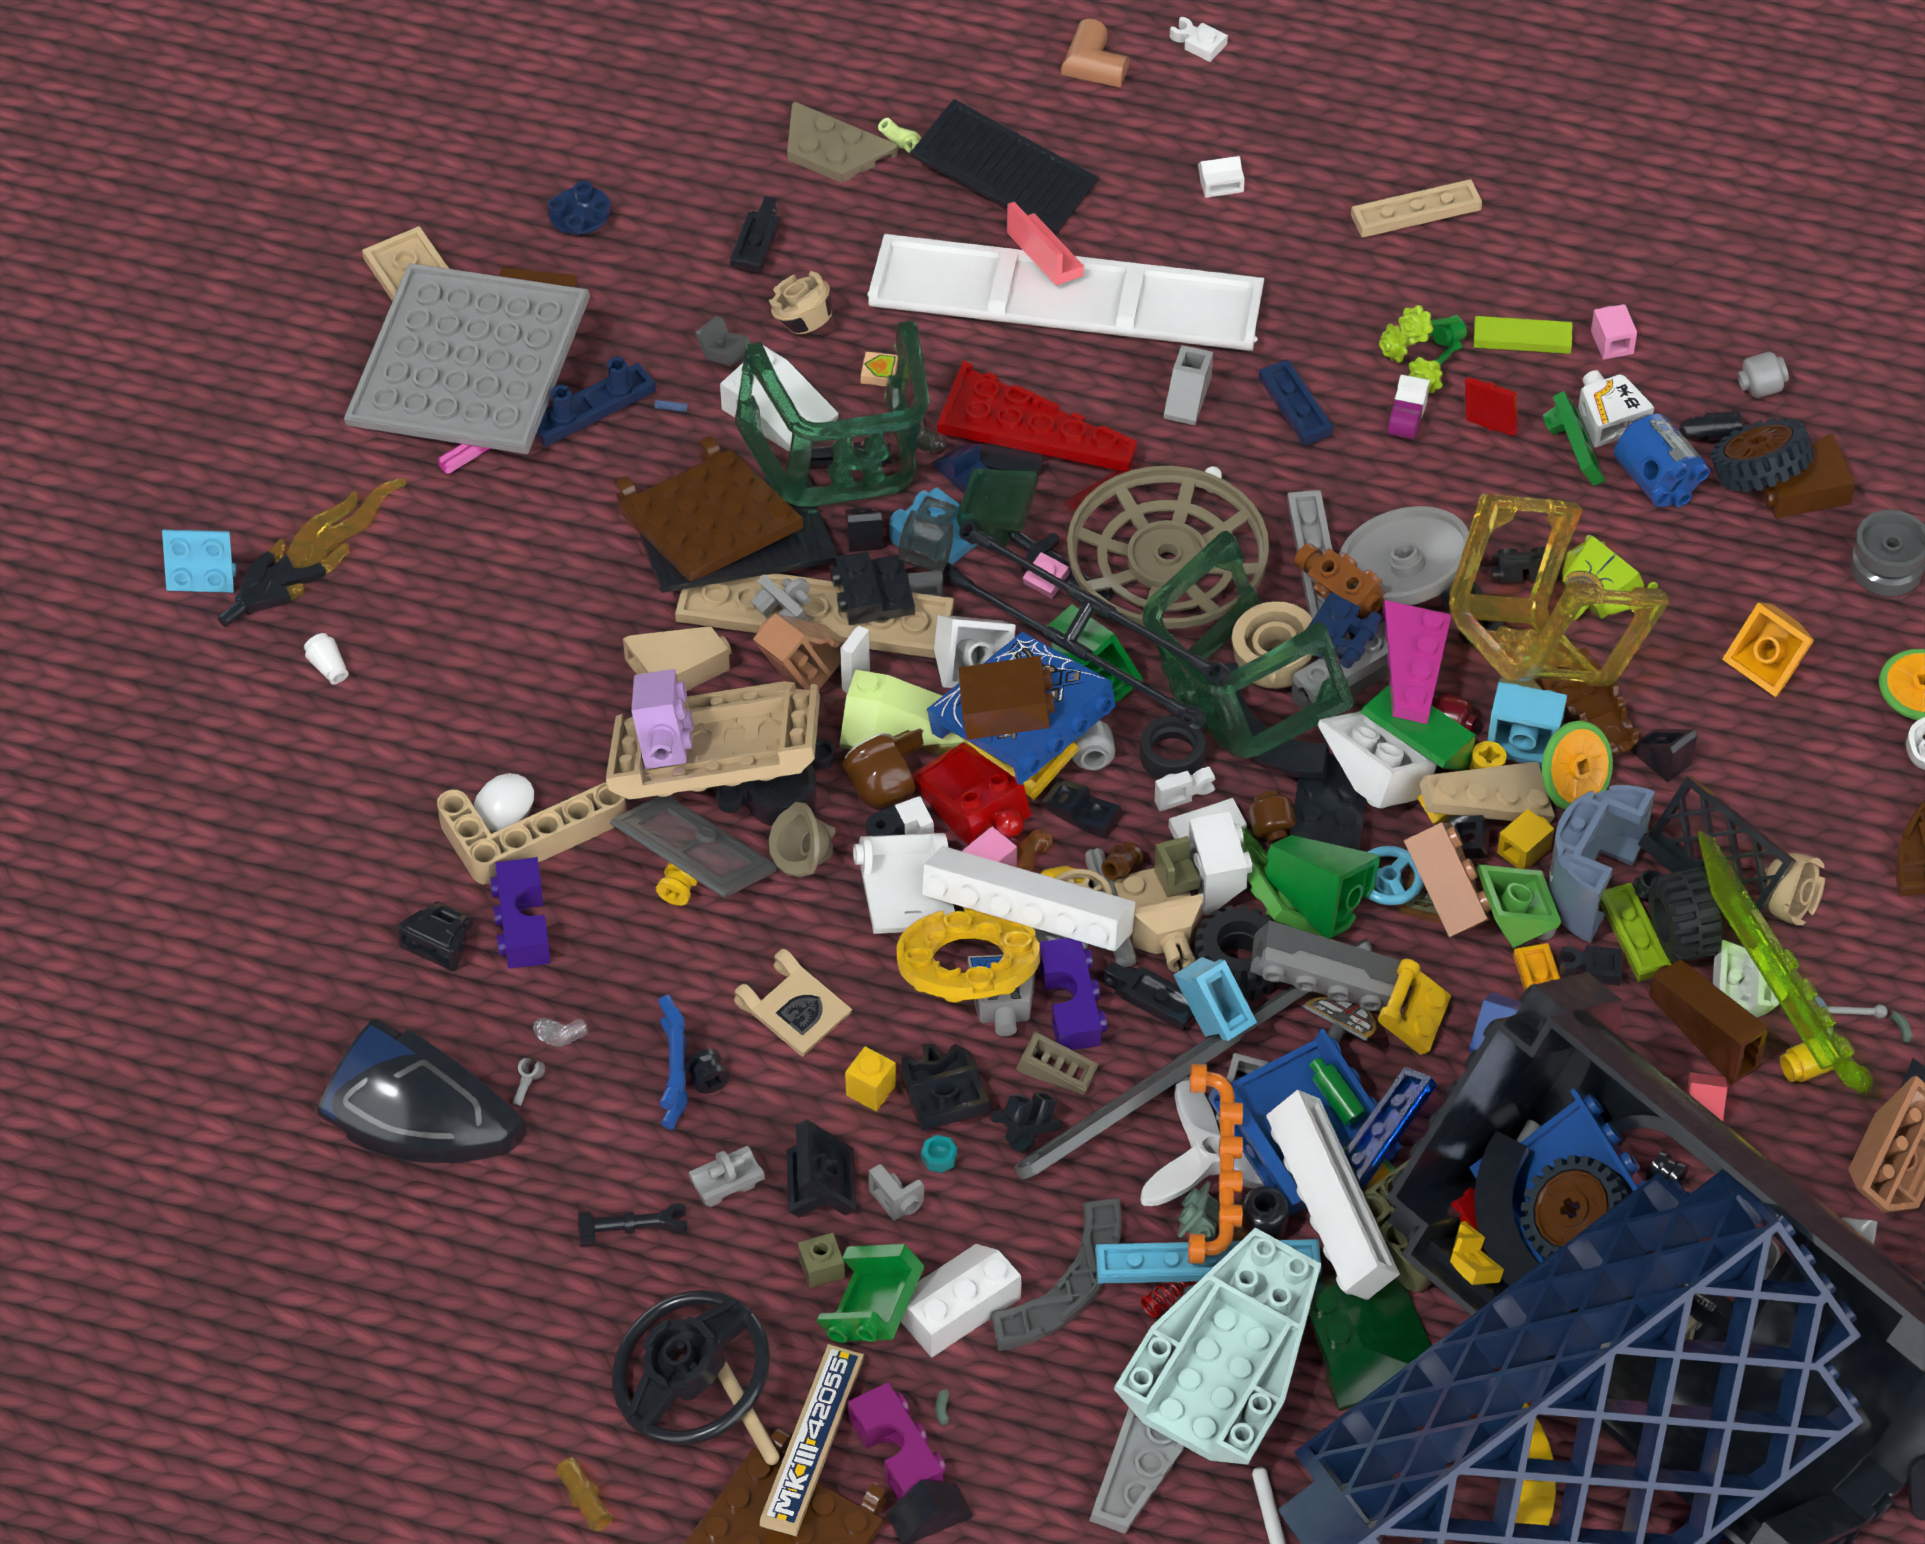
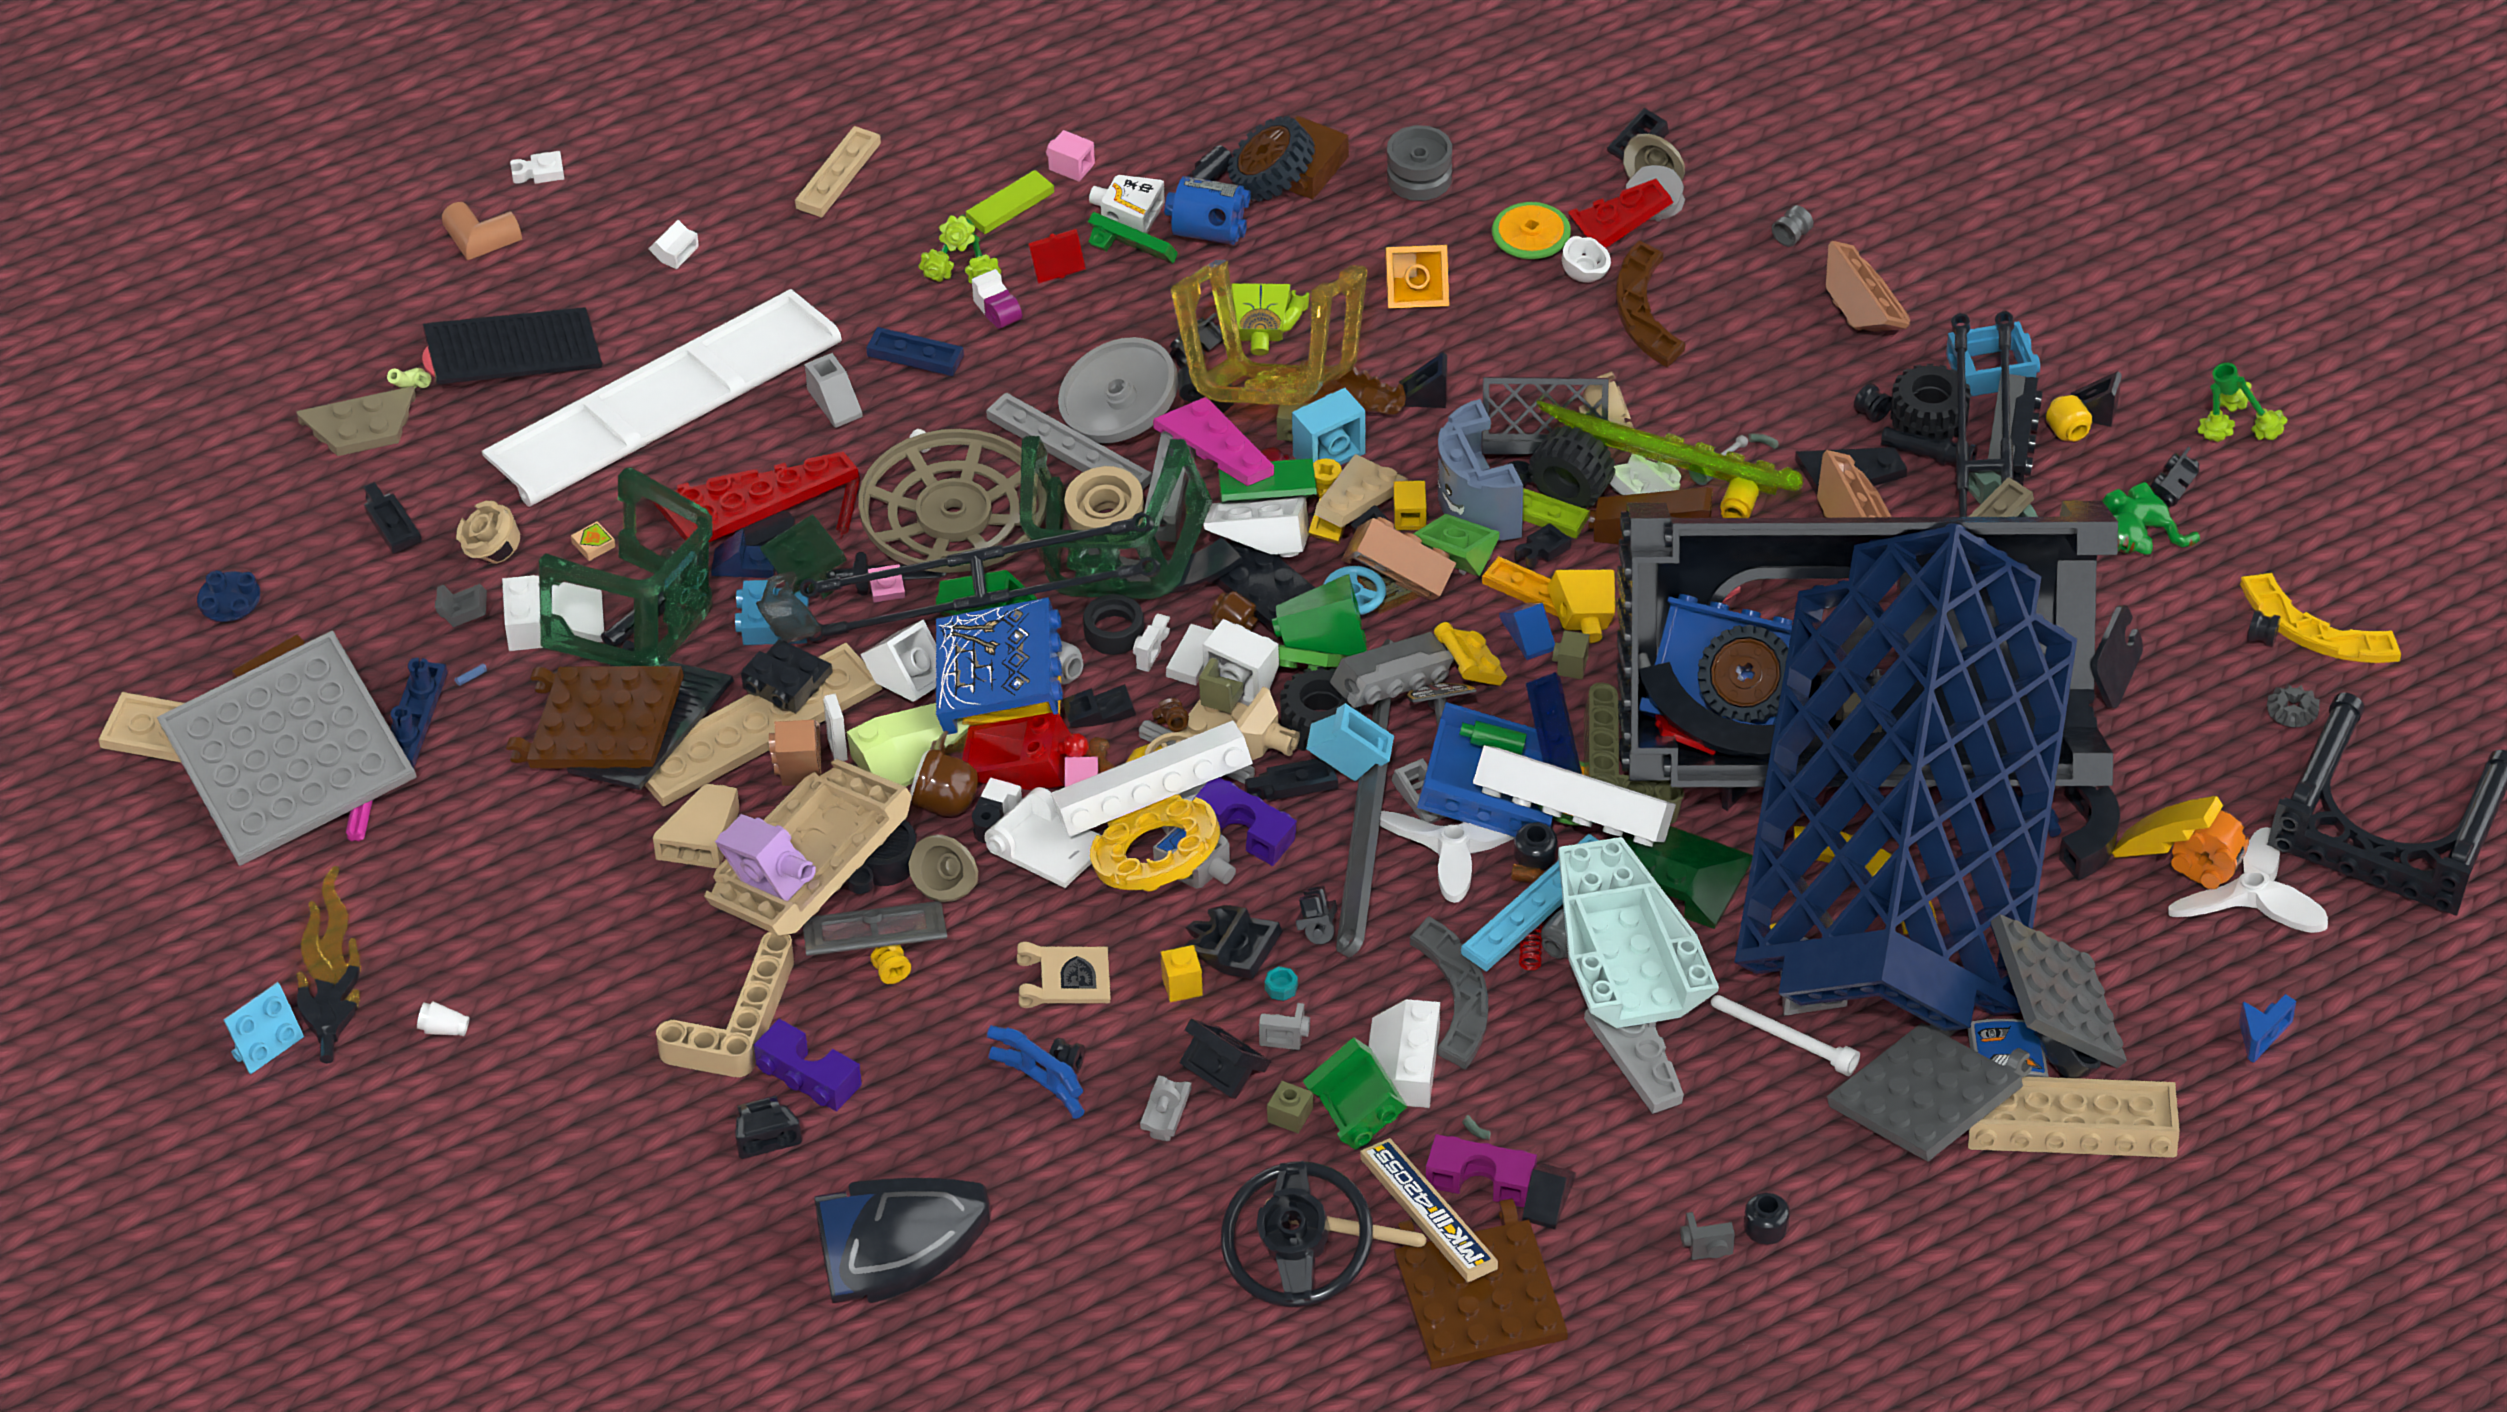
camera: 45 degrees left, 5 degrees down
white hat [474,773,534,833] -> none
light grey hand [512,1058,545,1107] -> none
clear arm [533,1017,589,1047] -> none
clear yellow pin [556,1458,612,1531] -> none
black piece [578,1203,687,1247] -> none
light grey hips [751,574,812,622] -> none
black slope [844,507,882,552] -> none
dark grey tile [908,571,943,597] -> none
reddish brown brick [958,655,1055,740] -> none
coral panel [1007,202,1084,286] -> none
dark tan slope [1015,1031,1099,1095] -> none
sand green hinge [1178,1181,1219,1242] -> none
orange bar [1188,1063,1243,1264] -> none
dark orange brick [1294,543,1385,619] -> none
dark blue plate [1298,592,1382,668] -> none
yellow slope [1450,1221,1504,1285] -> none
light orange wheel [1542,721,1613,810] -> none
light grey head [1737,351,1789,398] -> none

